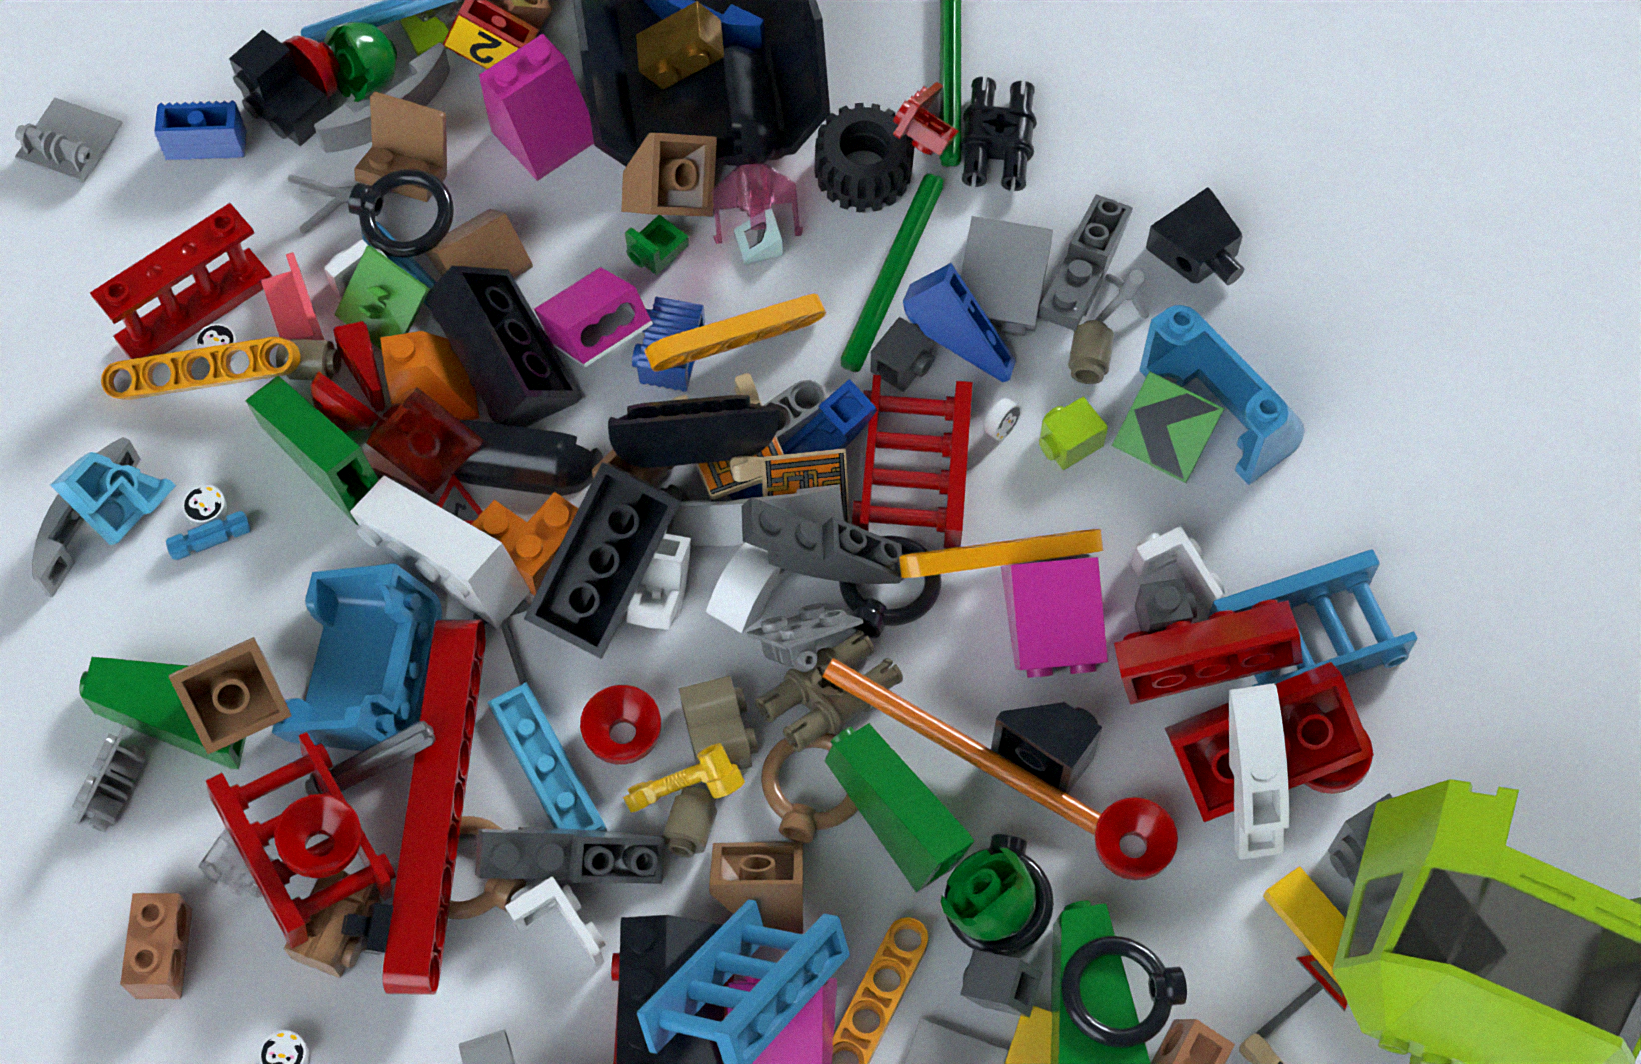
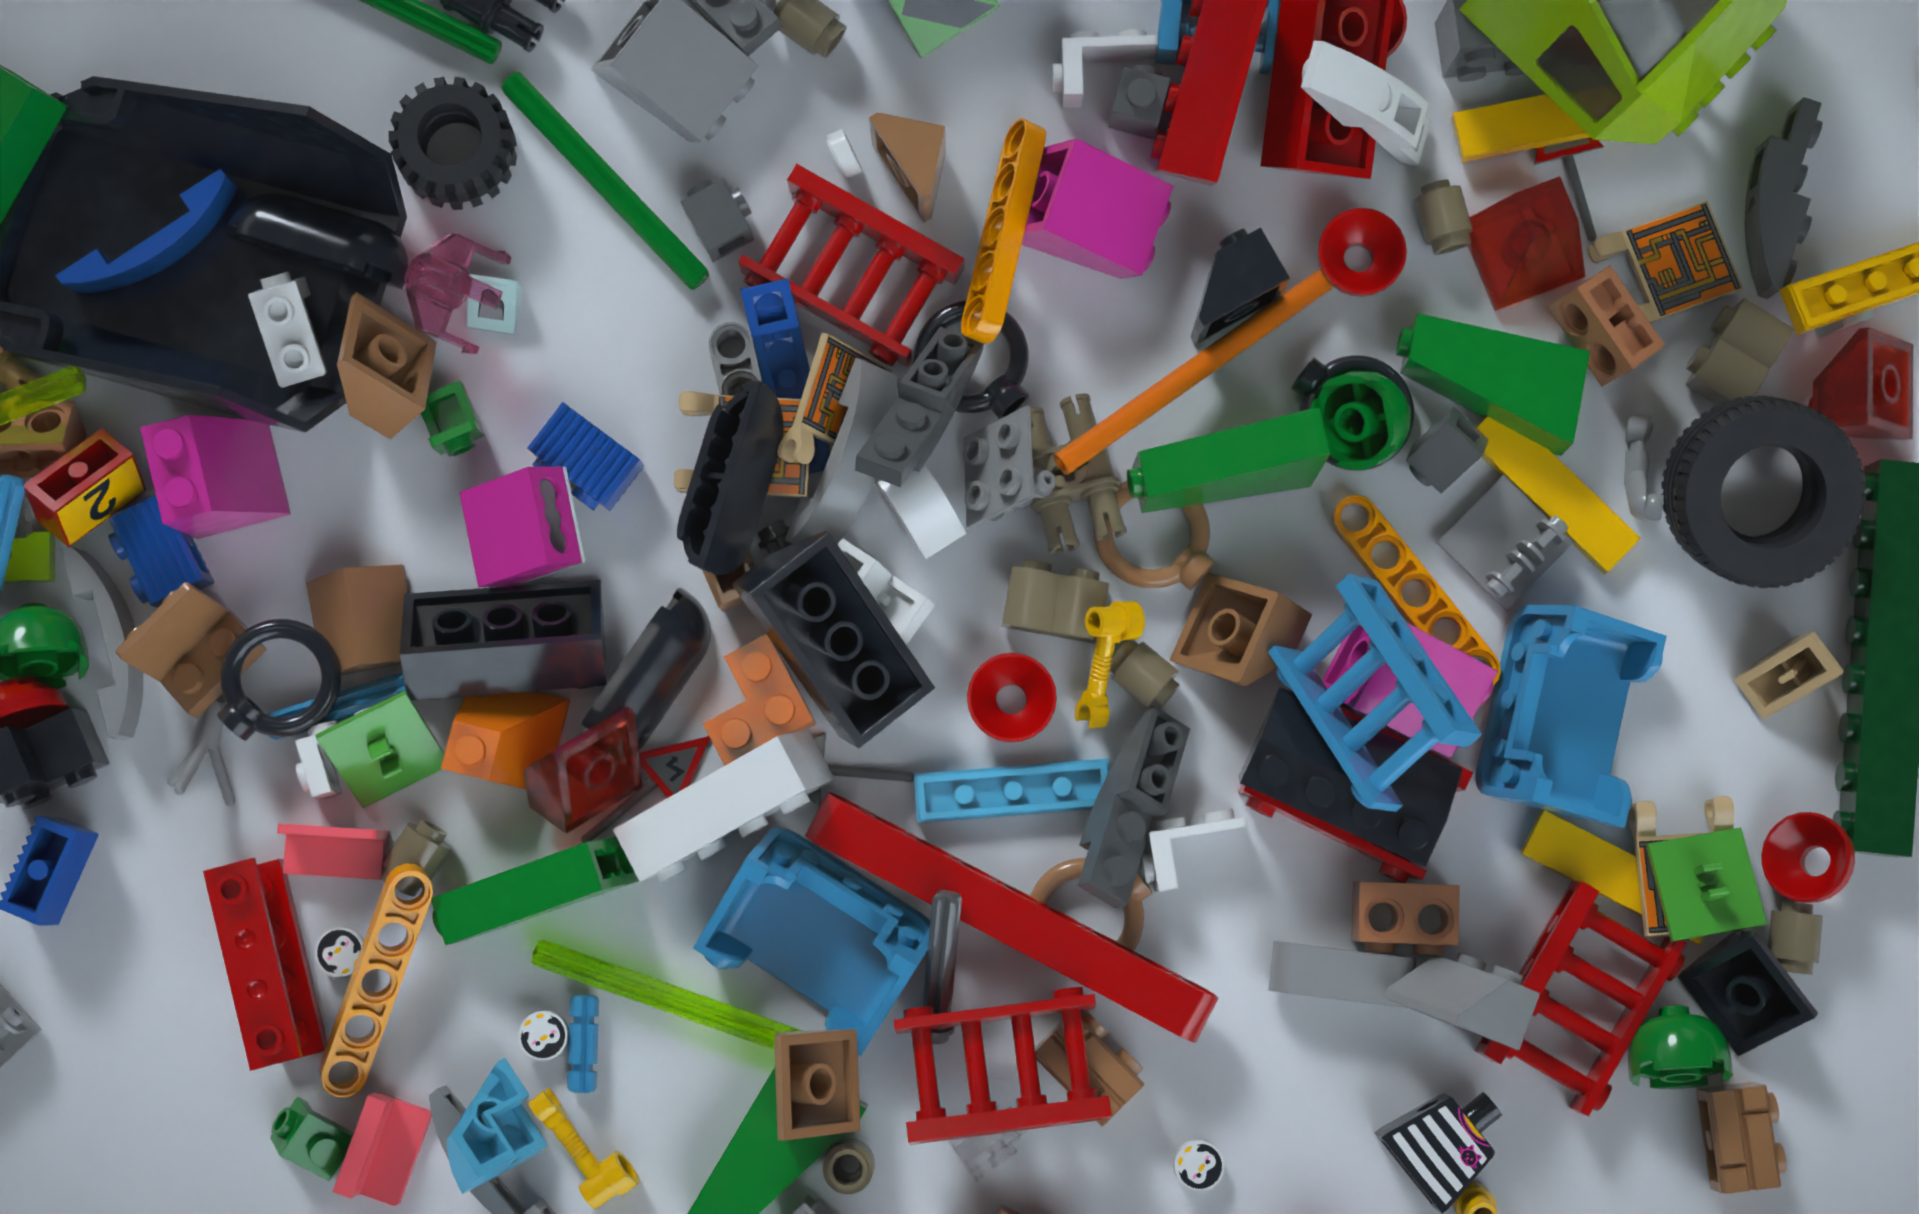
camera: 65 degrees left, 20 degrees up
red piece [274,794,362,878] -> none
red piece [310,371,380,434] -> none
red slope [333,321,386,412] -> none
black tile [341,903,394,955] -> none
pearl gold brick [636,1,724,89] -> none
light orange beam [644,293,827,372] -> none
red bracket [893,82,959,156] -> none
blue slope [903,263,1016,383] -> none
lime brick [1039,396,1108,471] -> none
black piece [1061,936,1187,1048] -> none
none -> blue brick [108,494,215,608]
none -> white bracket [248,271,327,387]
none -> green bracket [270,1097,354,1181]
none -> coral panel [332,1092,432,1206]
none -> yellow brick [528,1088,640,1209]
none -> clear neon green axle [531,940,803,1050]
none -> dark tan brick [823,1138,875,1194]
none -> medium nougat slope [869,112,946,222]
none -> dark tan brick [1414,179,1473,255]
none -> clear red slope [1468,176,1586,312]

